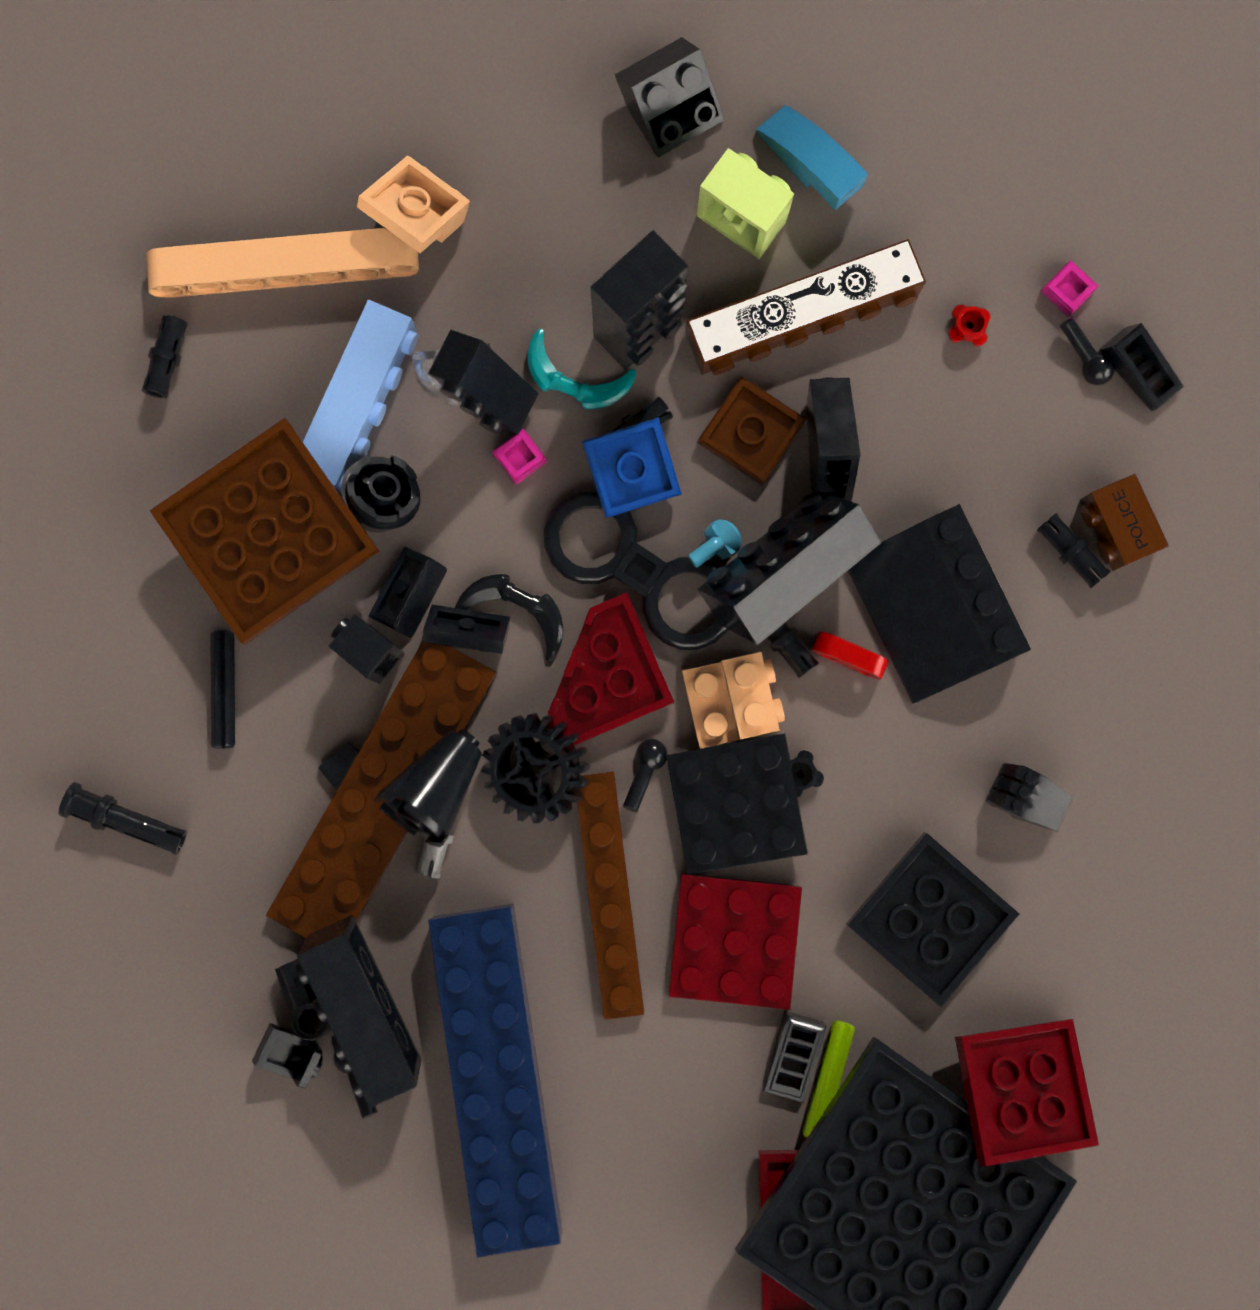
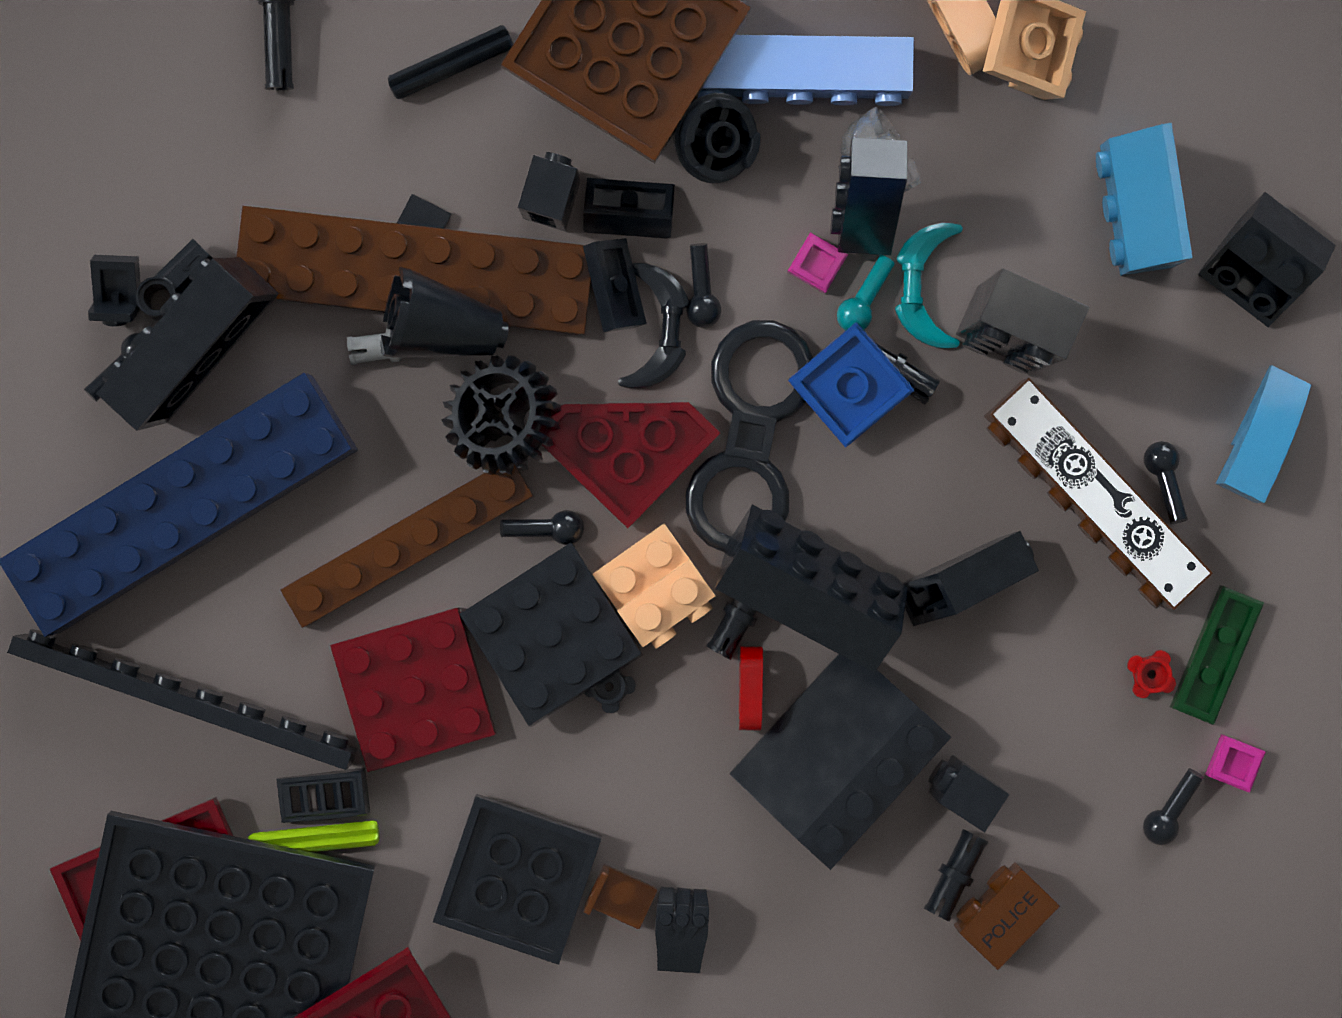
camera: 70 degrees right, 5 degrees up
medium azure plate [688,519,742,568] -> none
yellowish green brick [696,148,794,260] -> none
reddish brown tile [697,376,807,486] -> none
black slope [1099,323,1184,411] -> none
none -> black plate [7,629,358,770]
none -> reddish brown bracket [584,864,657,929]
none -> black bar [686,243,721,328]
none -> teal bar [837,255,895,331]
none -> black brick [928,755,1010,833]
none -> dark azure slope [1096,123,1193,276]
none -> black bar [1144,441,1188,524]
none -> dark green tile [1170,585,1264,725]

